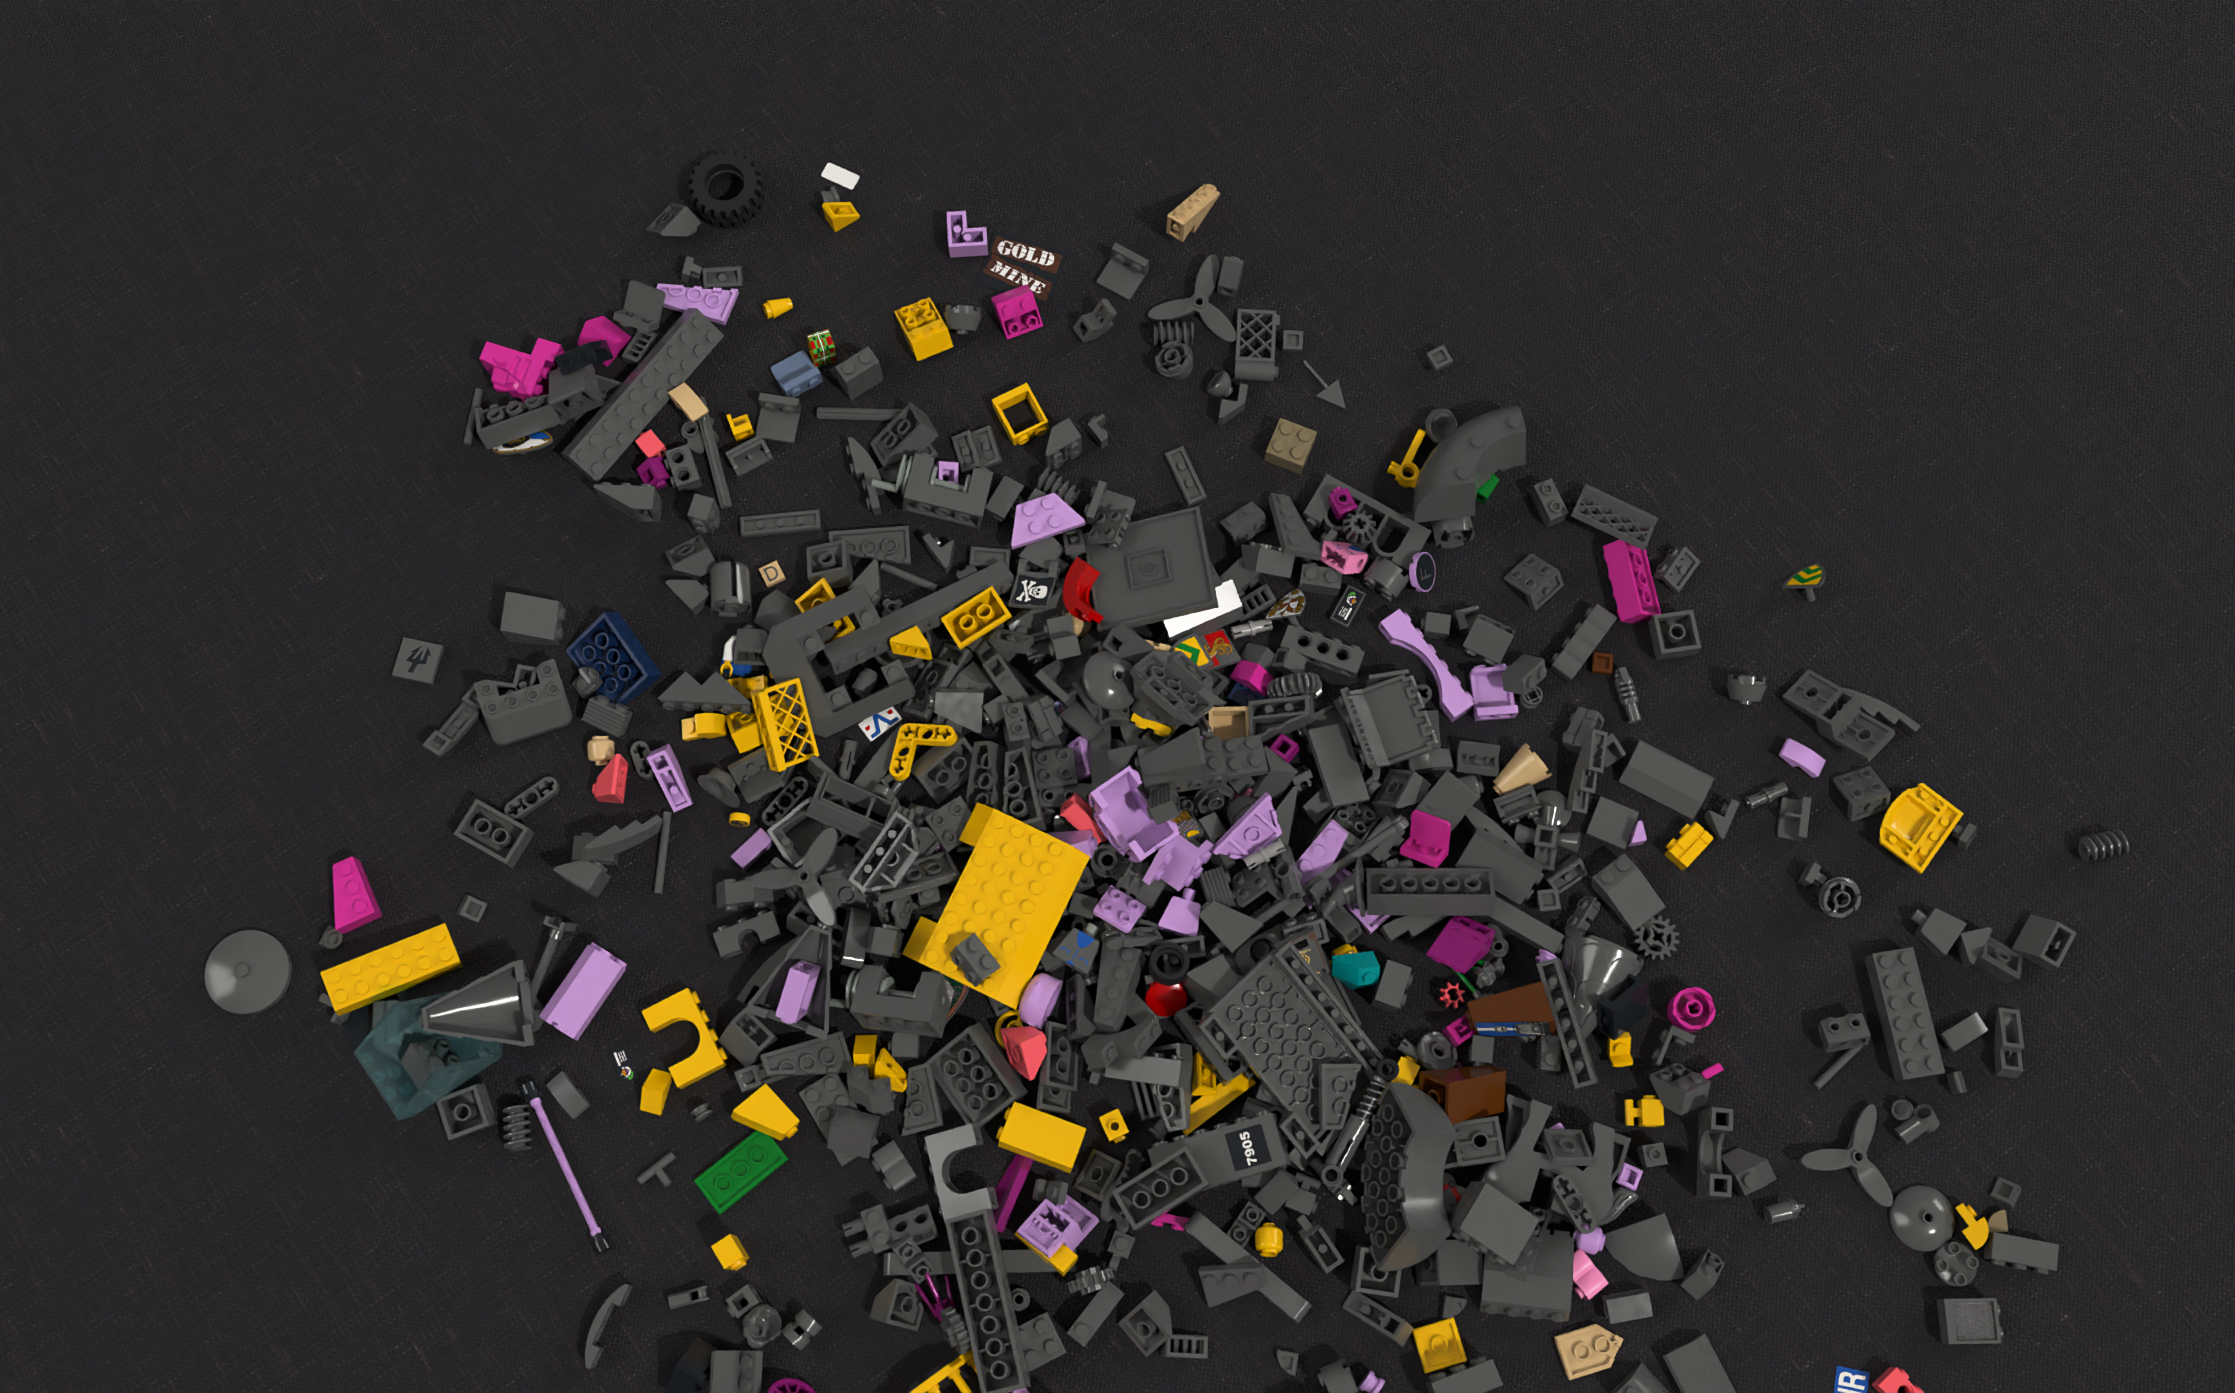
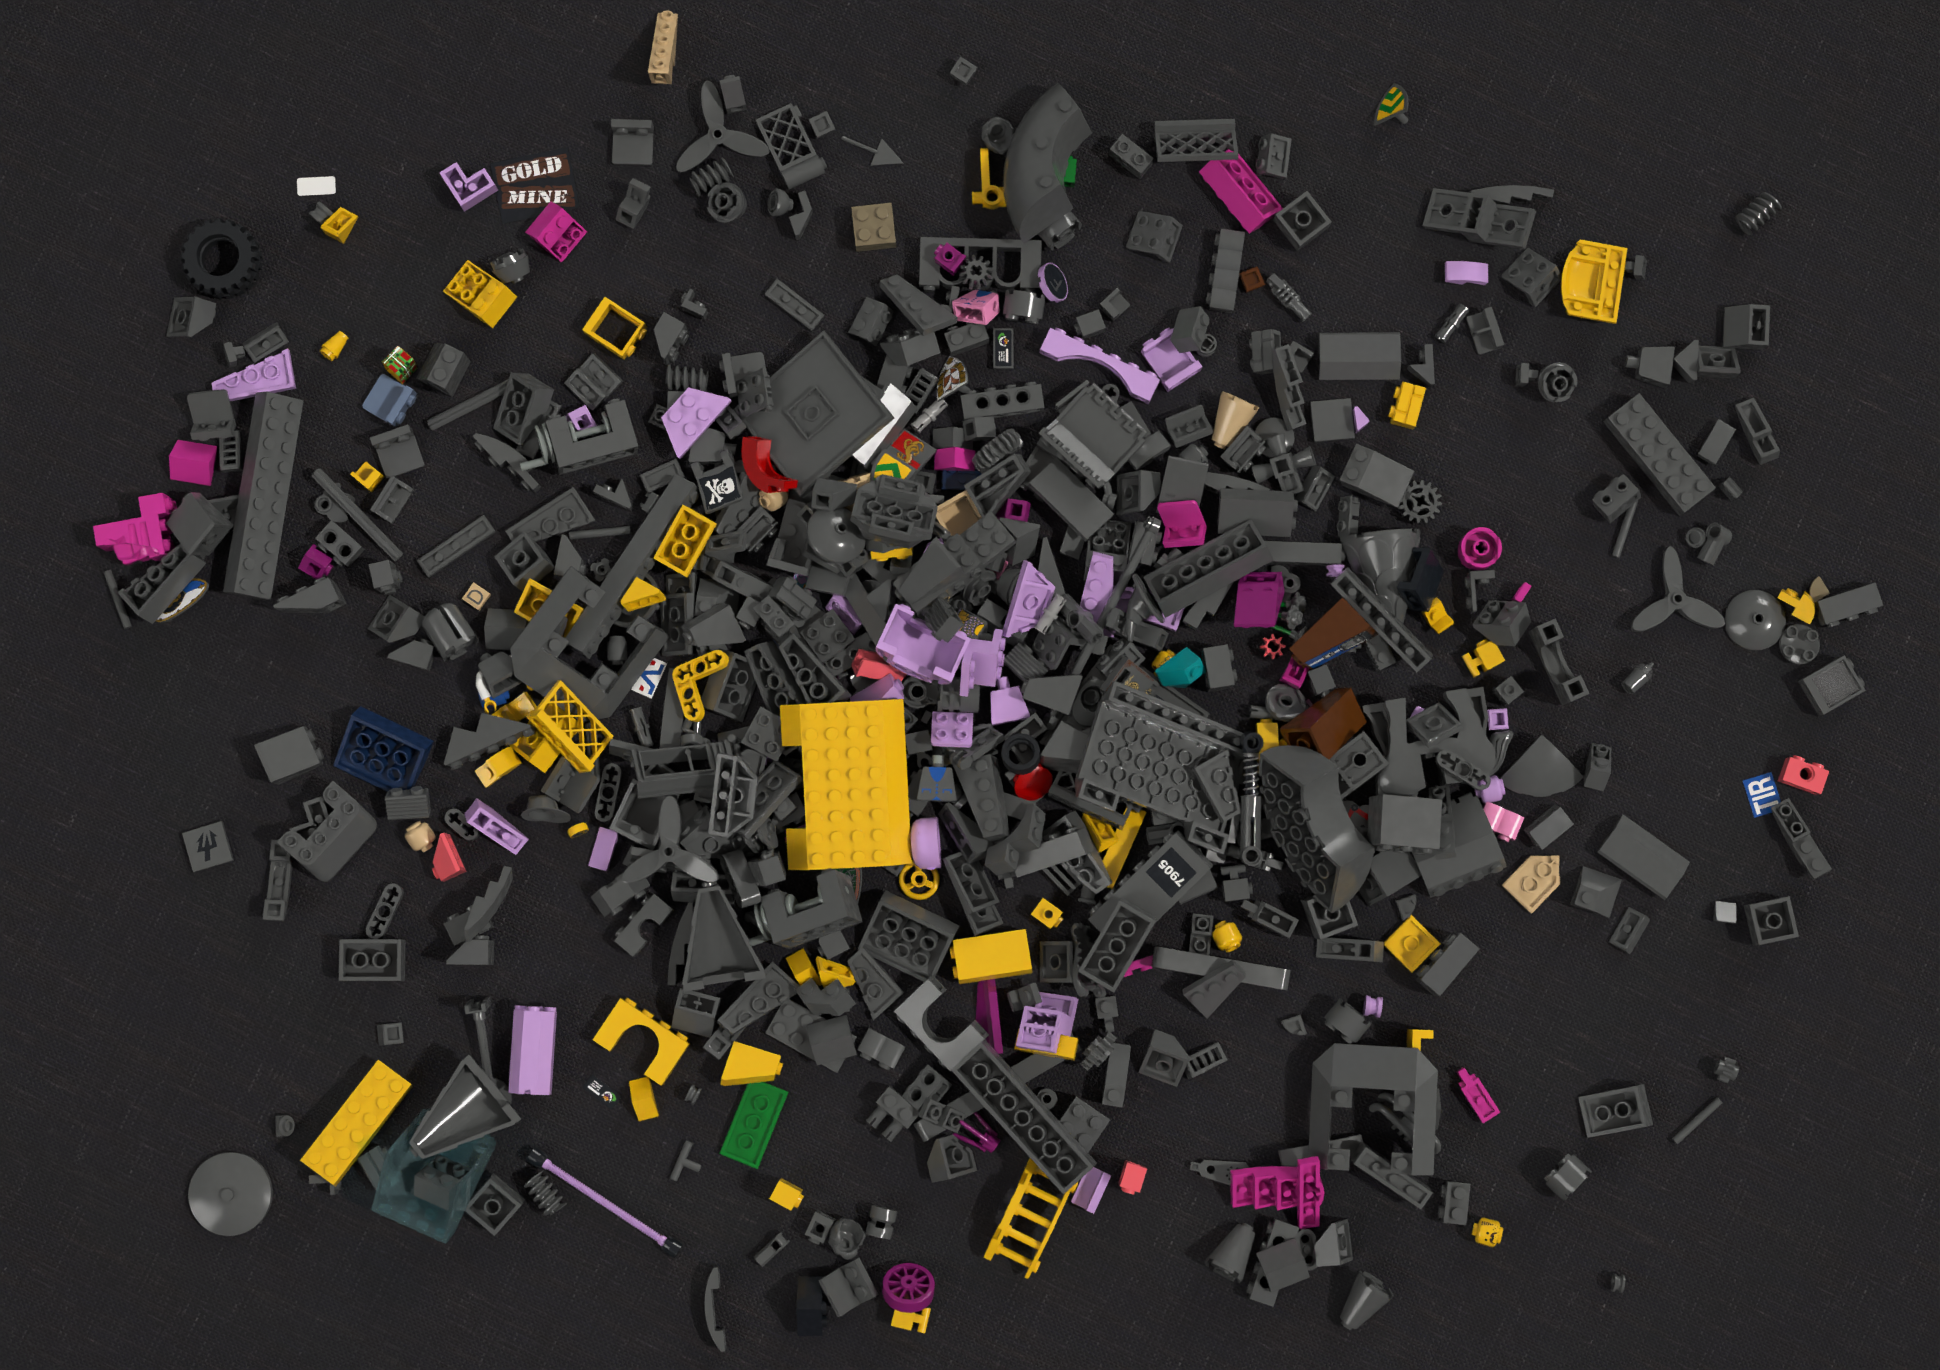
camera: 30 degrees left, 10 degrees up
dark pink wedge [333,856,382,934] -> none
dark grey slope [547,1071,590,1120] -> none
black panel [555,340,613,375] -> none
dark grey bracket [572,667,603,699] -> none
coral brick [635,429,667,459] -> none
dark grey bar [654,811,672,894] -> none
tan slope [668,382,709,423] -> none
lavender window [775,960,821,1024] -> none
dark grey gear [940,1306,971,1355] -> none
dark grey bracket [950,933,1001,987] -> none
dark grey hinge [985,476,1024,522] -> none
coral slope [1000,1026,1047,1081] -> none
dark grey brick [1043,614,1081,660] -> none
dark grey slope [1254,1168,1298,1215] -> none
dark grey tile [1291,765,1313,791] -> none
dark grey piece [1463,613,1515,665] -> none
dark grey tile [1536,888,1561,913] -> none
dark grey slope [1721,1148,1777,1197] -> none
dark grey cone [1726,674,1768,705] -> none
dark grey slope [1990,1177,2022,1208] -> none

